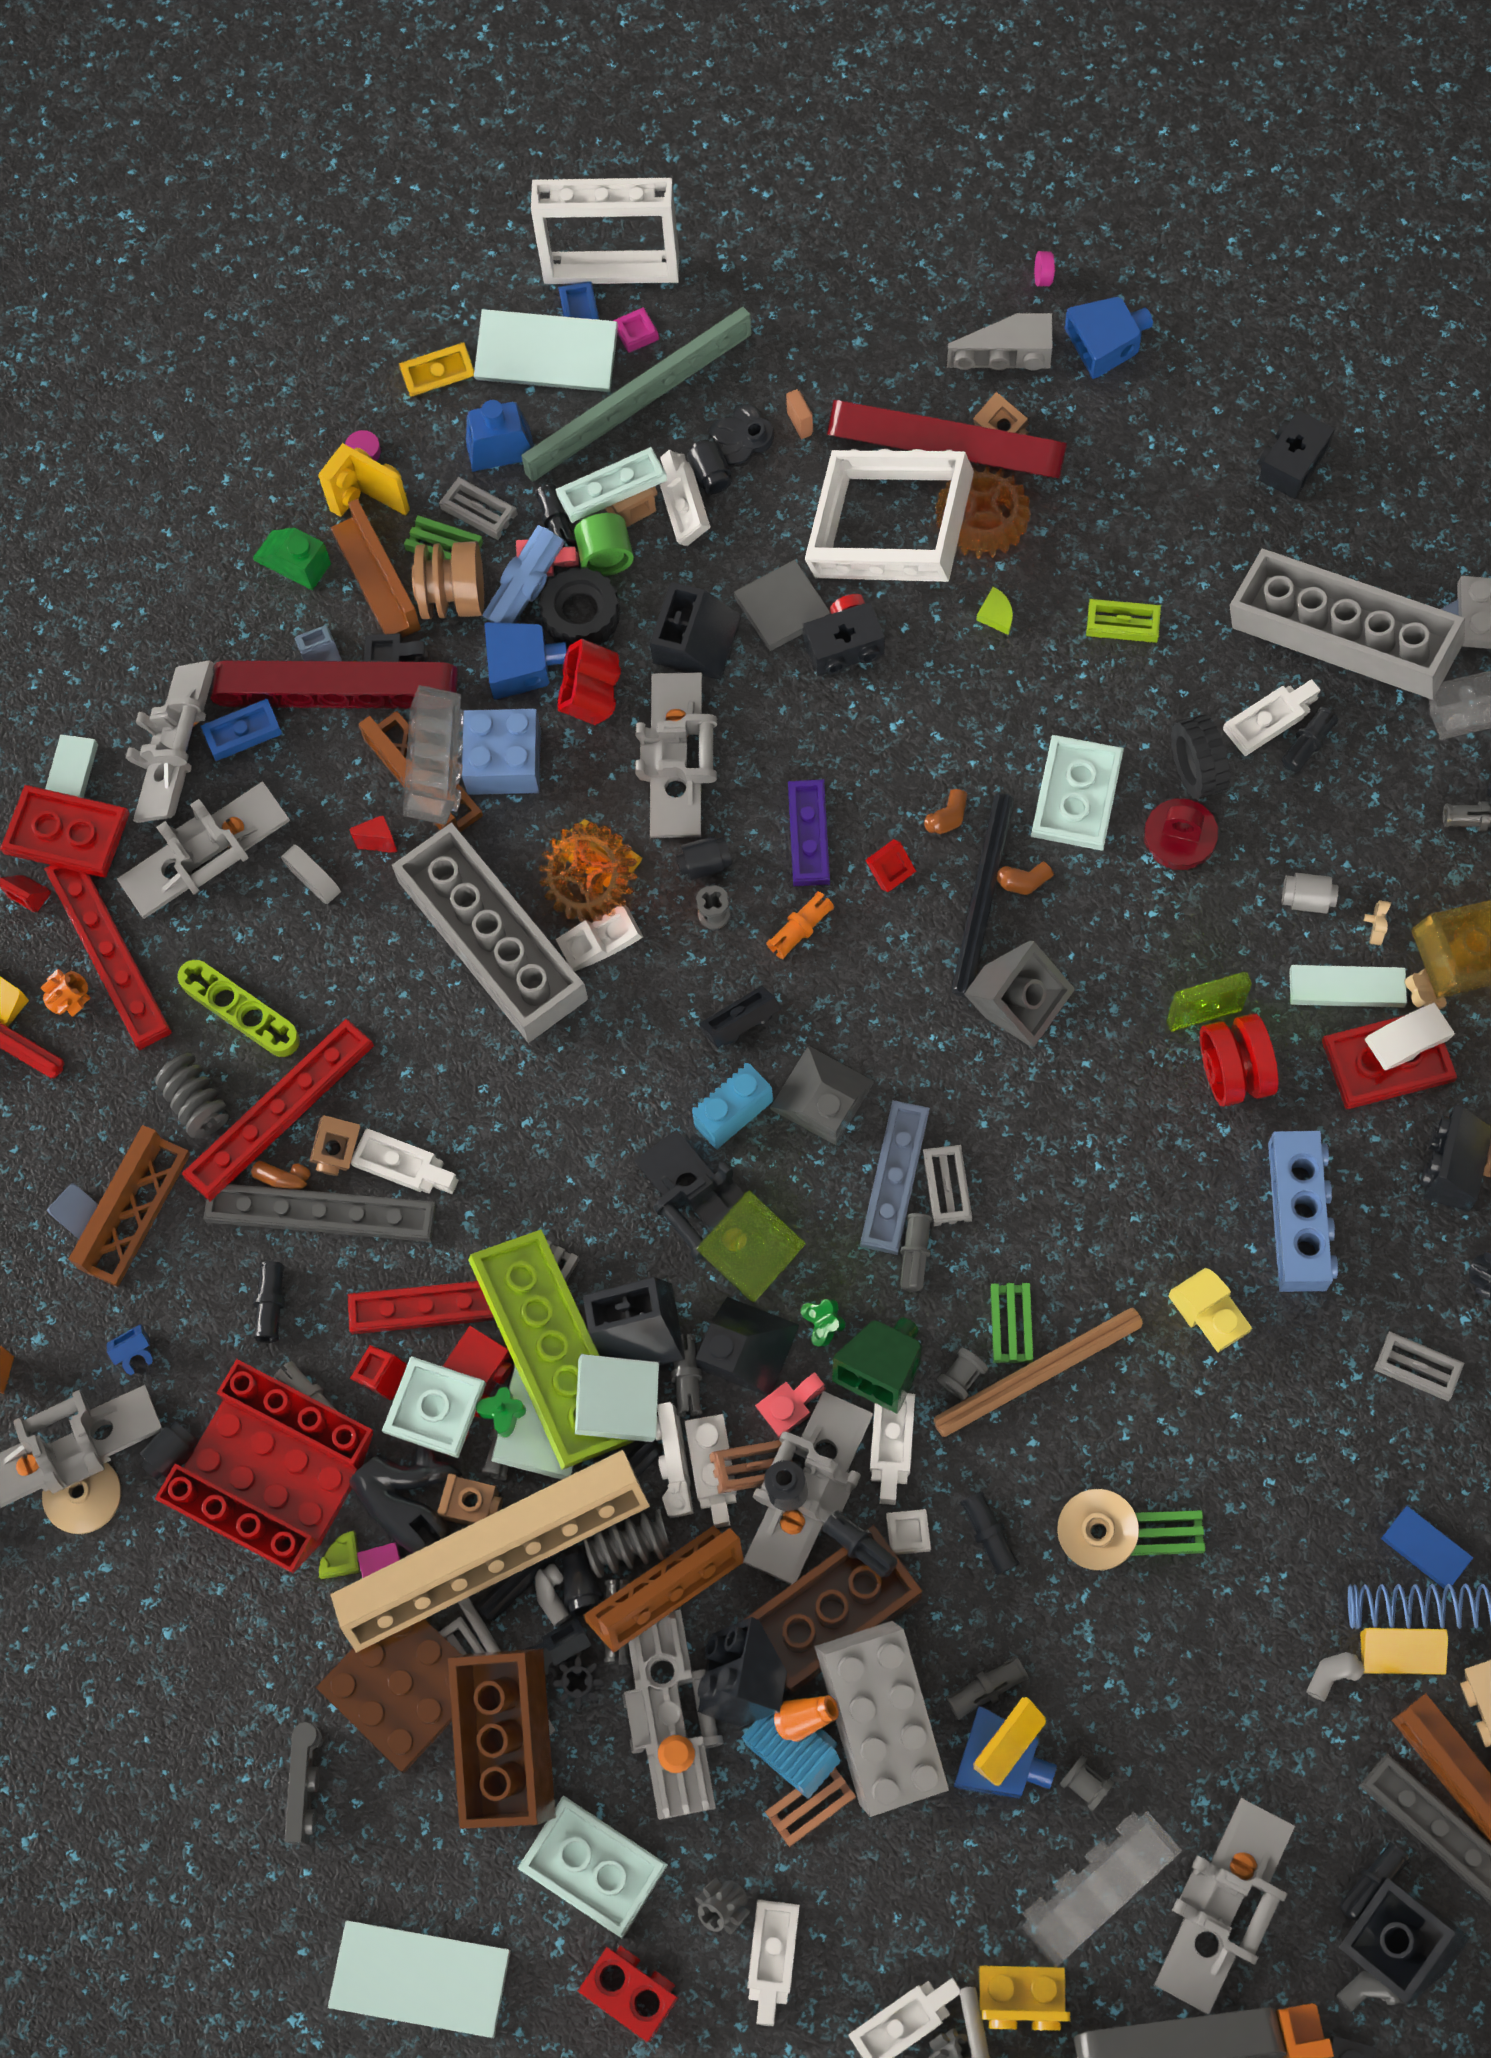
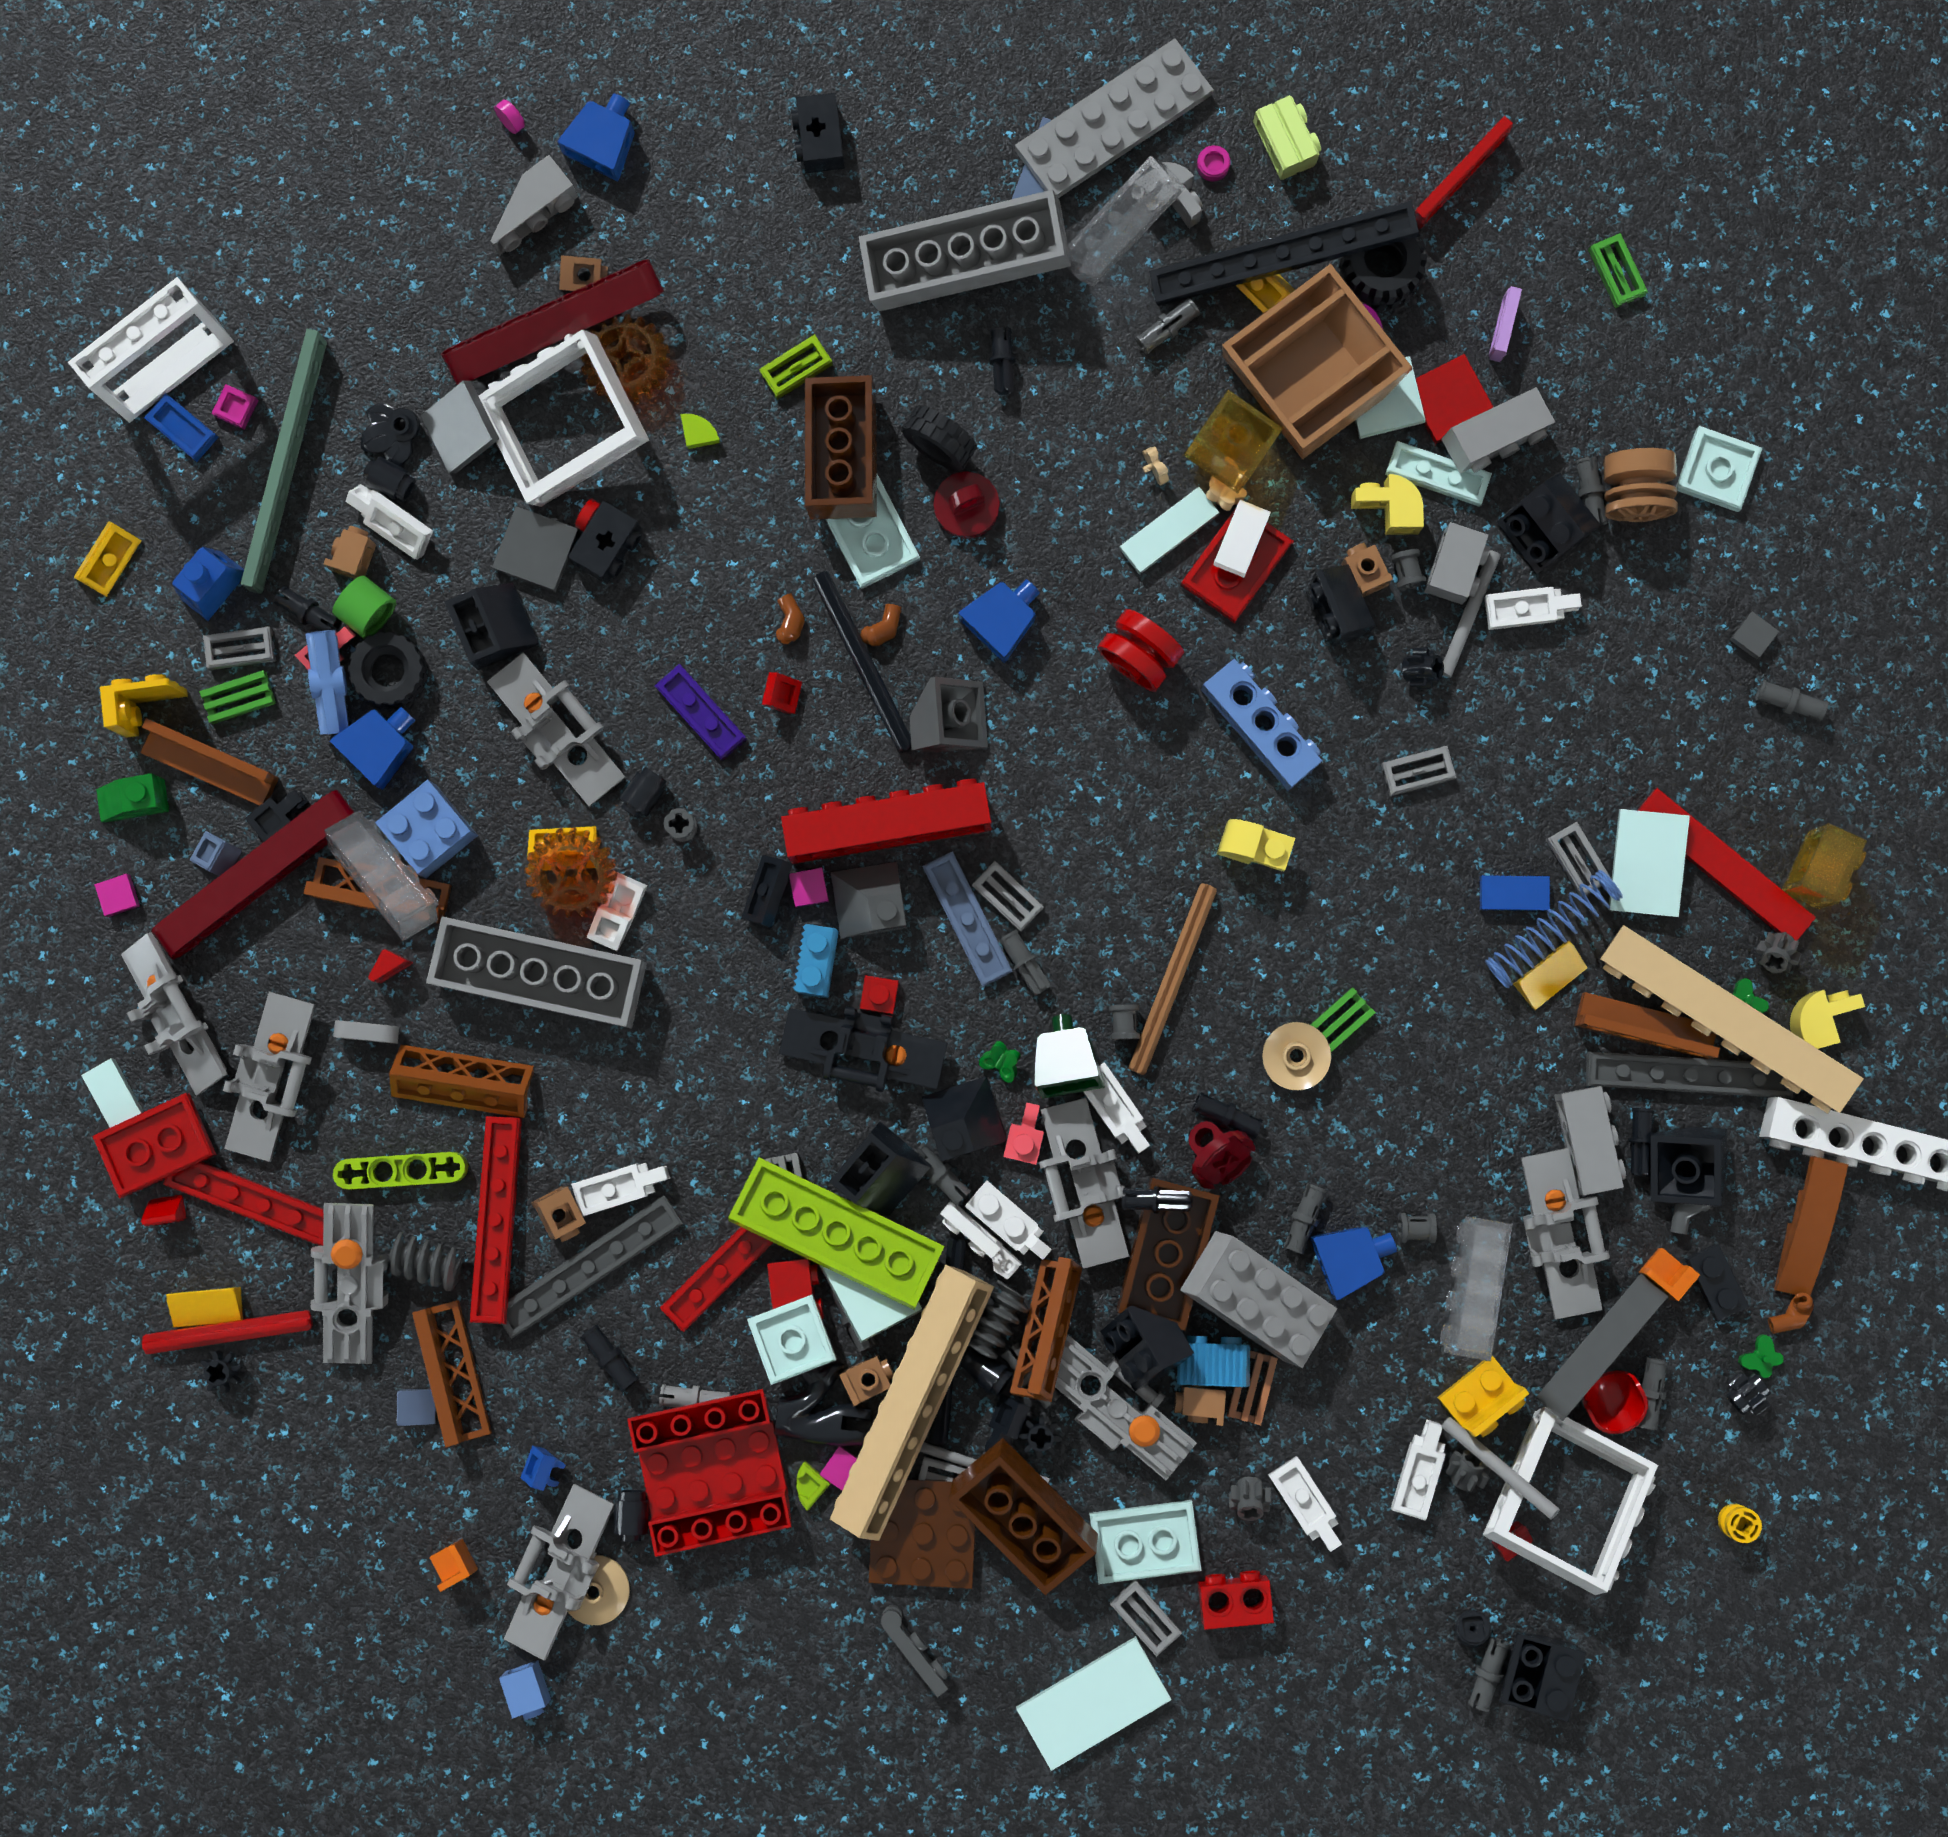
camera: 40 degrees left, 15 degrees up
orange gear [41,969,90,1017] -> none
blue plate [201,699,282,761] -> none
dark orange arm [251,1160,311,1190] -> none
dark pink tile [345,430,381,461] -> none
red slope [350,1345,407,1400] -> none
medium nougat wheel [412,541,485,619] -> none
light aqua tile [474,309,618,392] -> none
green piece [476,1387,526,1438] -> none
light grey arm [534,1564,571,1627] -> none
light aqua tile [556,447,667,523] -> none
red brick [558,639,621,725] -> none
light aqua tile [575,1354,659,1442] -> none
clear neon green tile [696,1191,806,1302] -> none
nougat tile [709,1440,792,1494] -> none
black brick [764,1460,808,1511] -> none
orange pin [766,891,834,959] -> none
orange cone [774,1695,839,1742] -> none
nougat tile [786,389,813,439] -> none
white tile [886,1509,931,1555] -> none
yellow slope [973,1697,1046,1786] -> none
bright green tile [990,1283,1033,1363] -> none
clear neon green tile [1166,972,1252,1032] -> none
white hinge [1223,679,1321,756] -> none
light grey brick [1282,873,1338,914] -> none
light grey arm [1306,1652,1364,1701] -> none
none -> dark pink tile [94,874,140,917]
none -> light grey piece [310,1203,389,1364]
none -> dark orange fence [389,1044,534,1118]
none -> tile [420,380,499,474]
none -> red brick [781,778,991,864]
none -> dark pink tile [789,868,829,908]
none -> reddish brown brick [805,375,877,520]
none -> red plate [860,975,899,1015]
none -> blue torso [958,579,1040,663]
none -> light grey tile [1110,1580,1182,1657]
none -> medium nougat brick [1174,1385,1226,1426]
none -> dark red tile [1189,1121,1255,1189]
none -> light grey brick [1554,1086,1626,1196]

